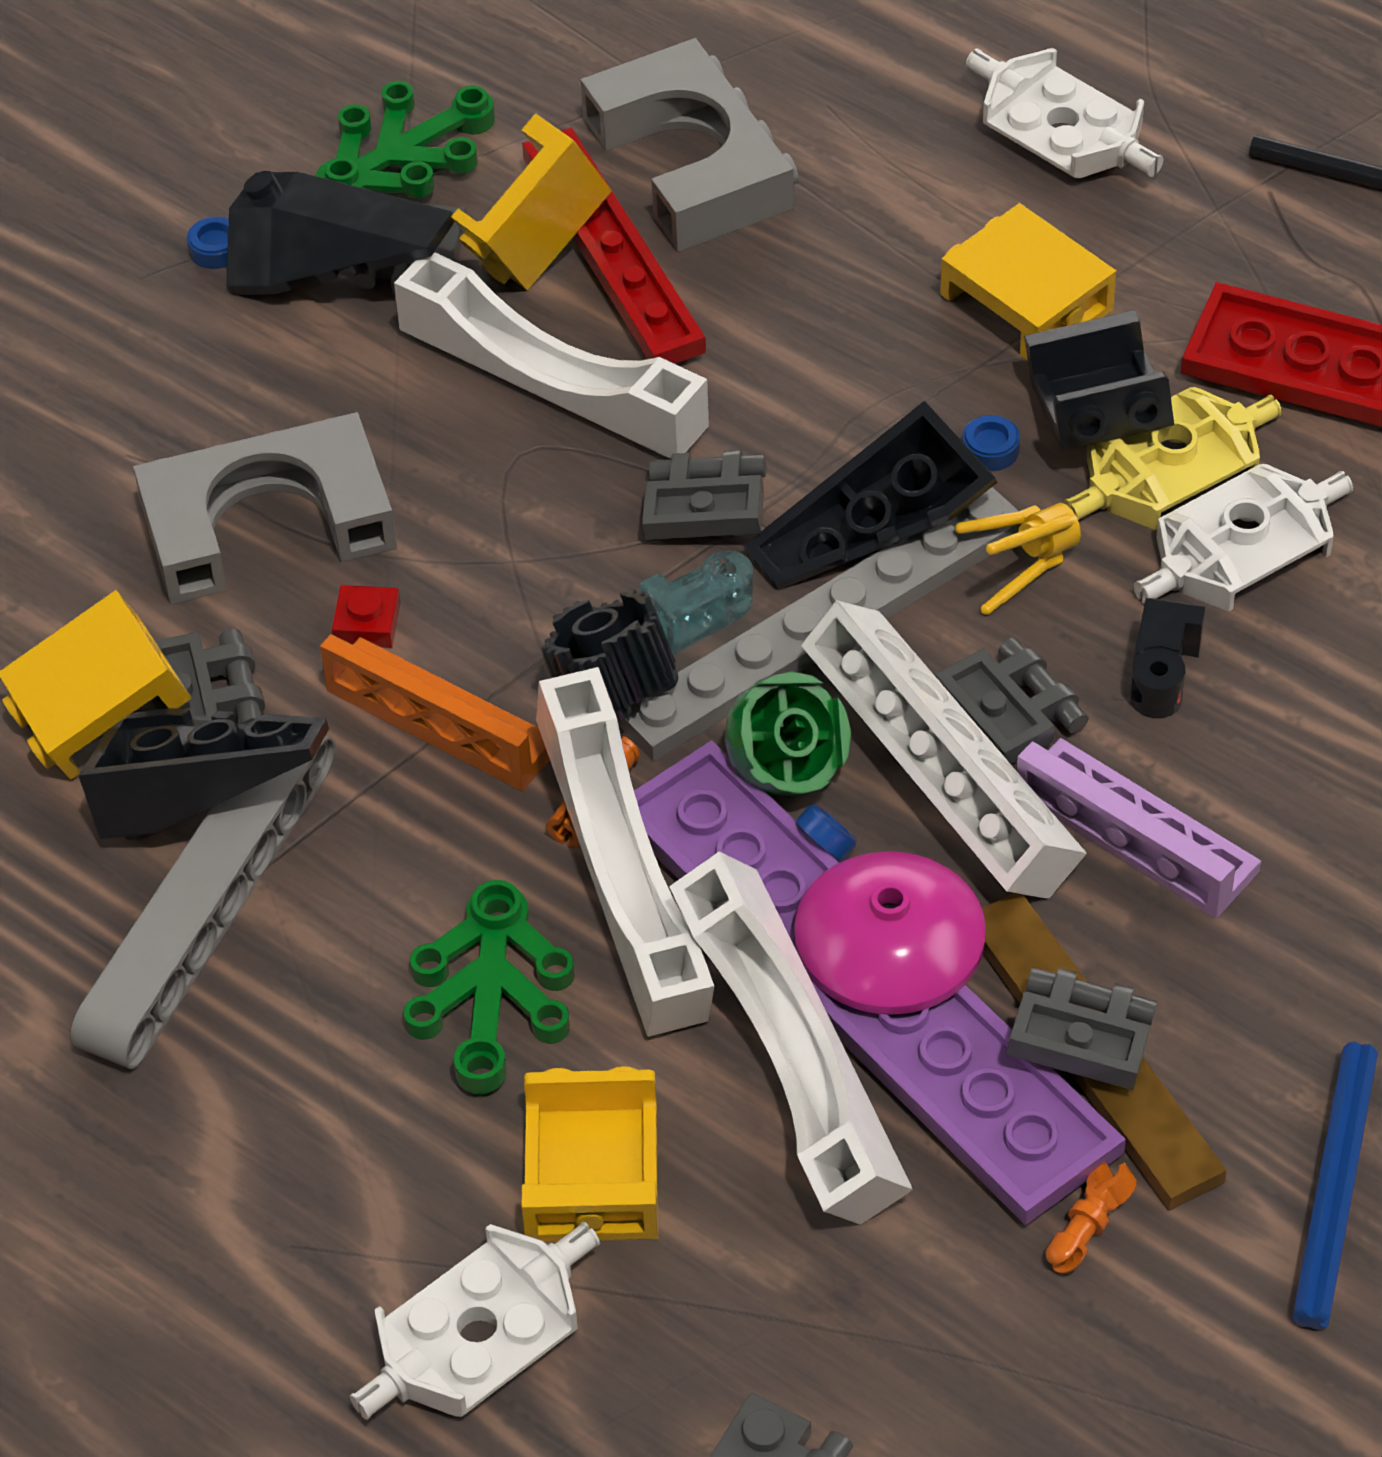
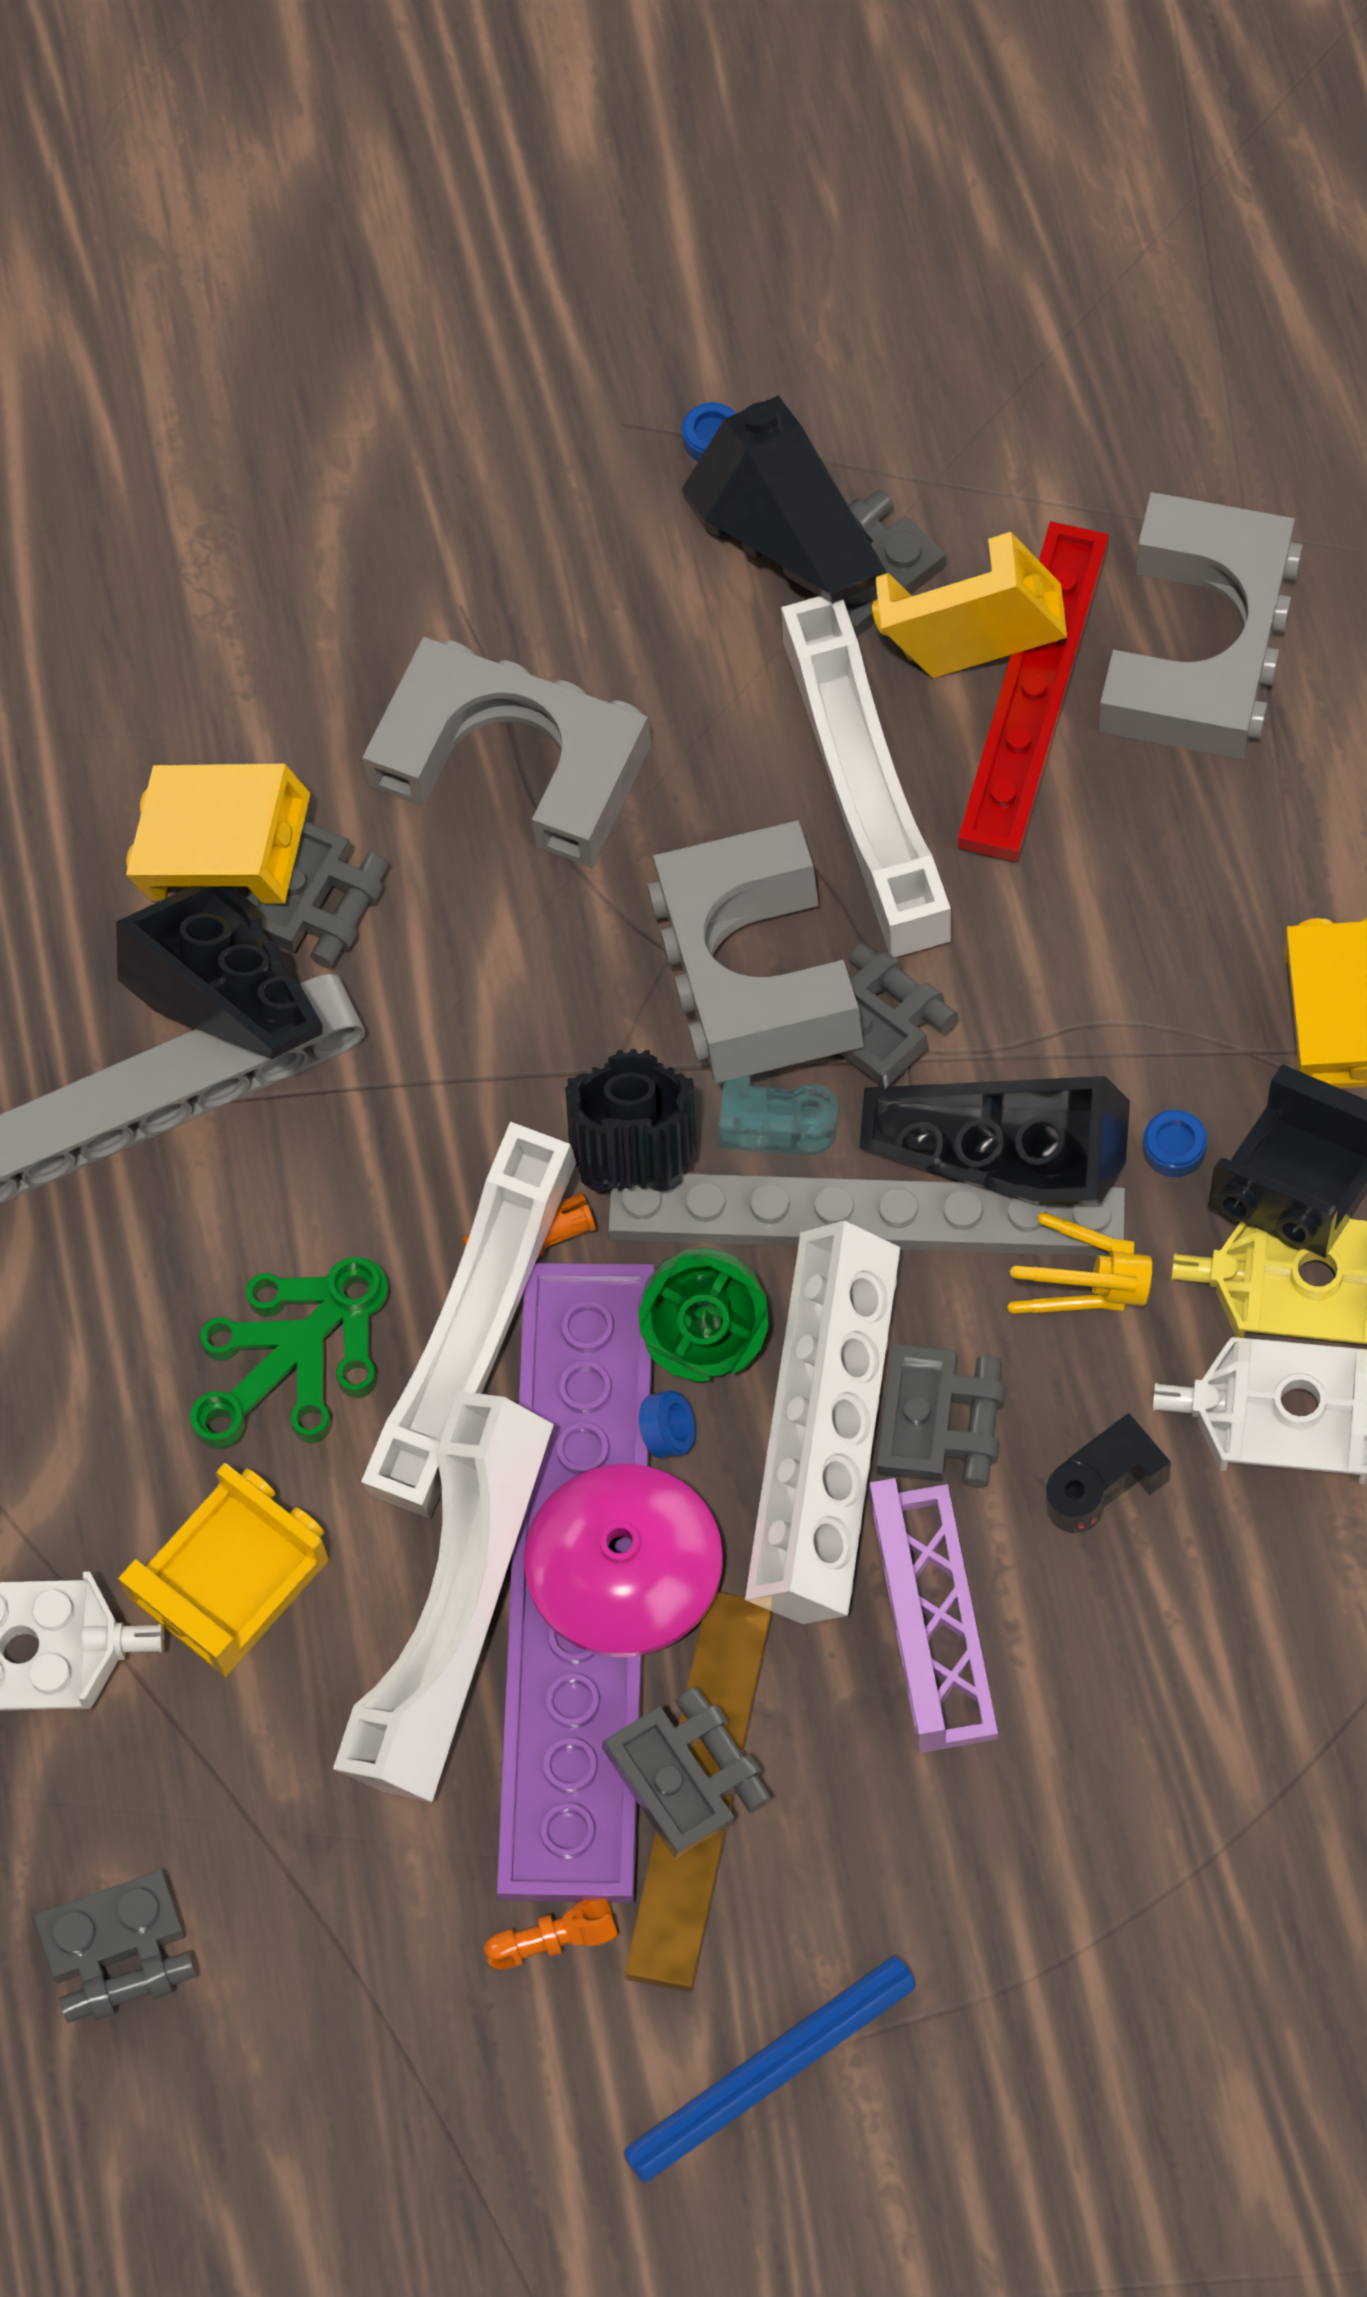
camera: 45 degrees right, 15 degrees up
green plant [315,81,495,198] -> none
orange fence [320,634,550,792] -> none
red plate [332,585,401,648] -> none
none -> light grey arch [647,820,864,1084]

